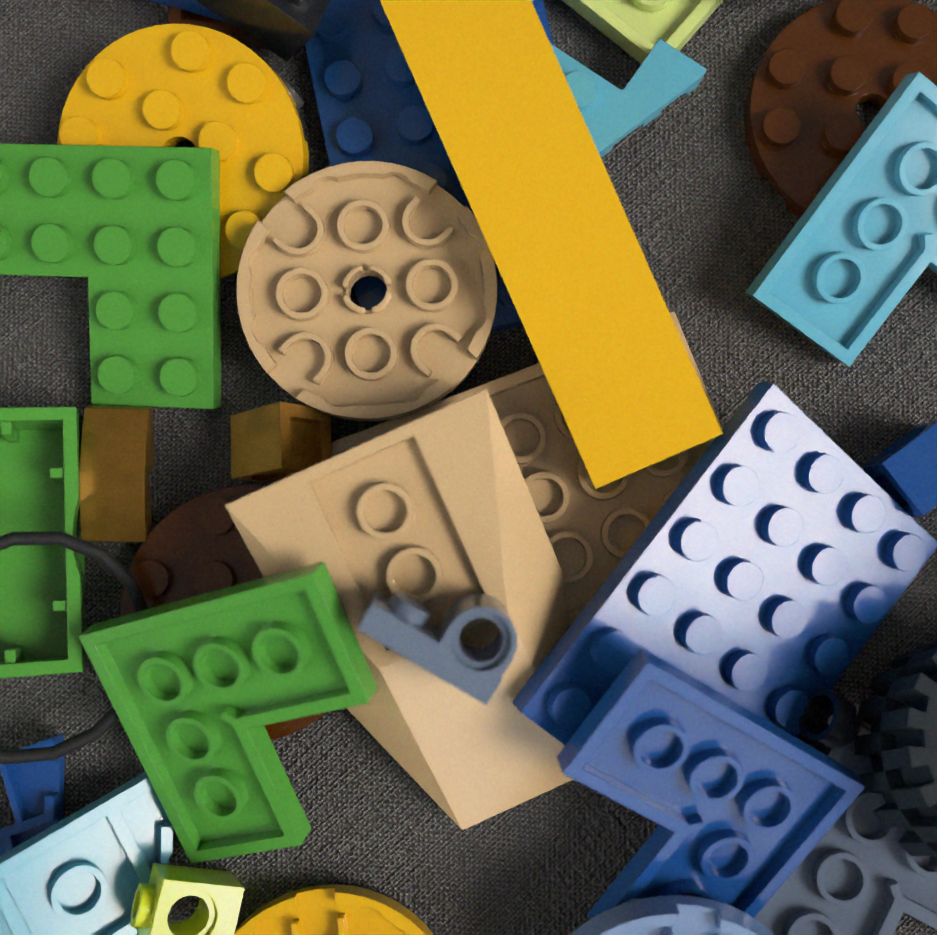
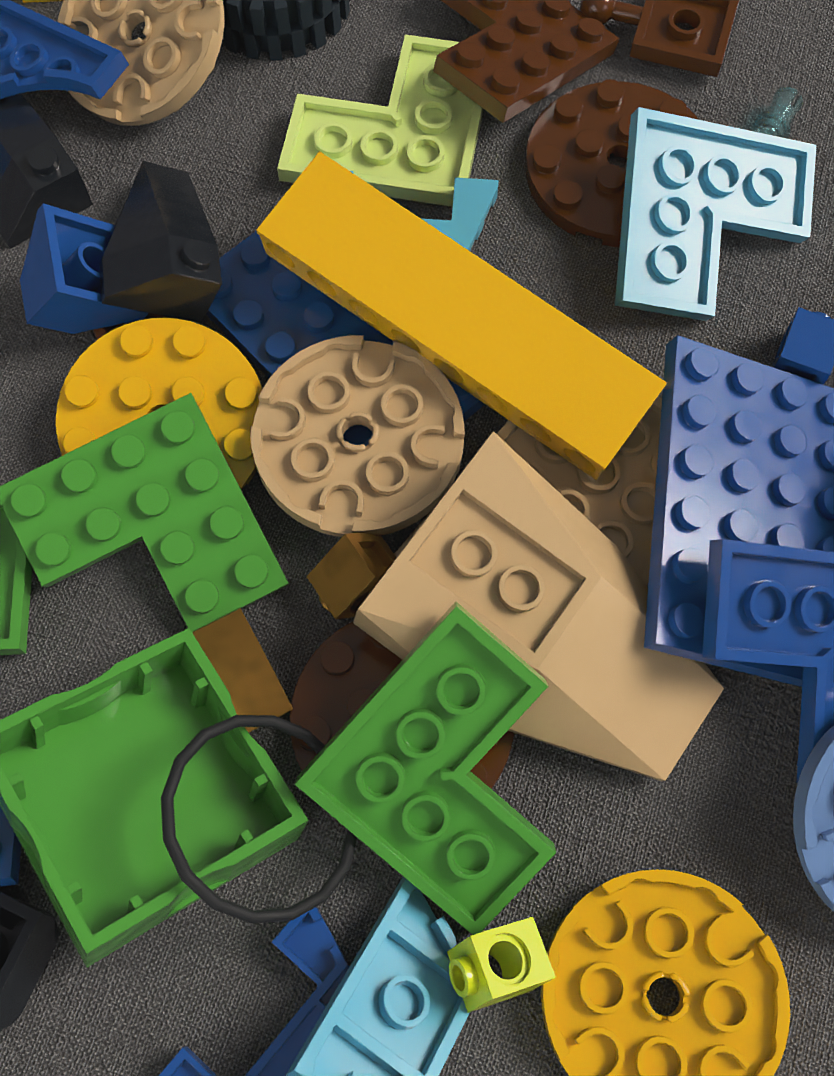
camera: 35 degrees left, 15 degrees down
sand blue plate [357,590,517,705] -> none

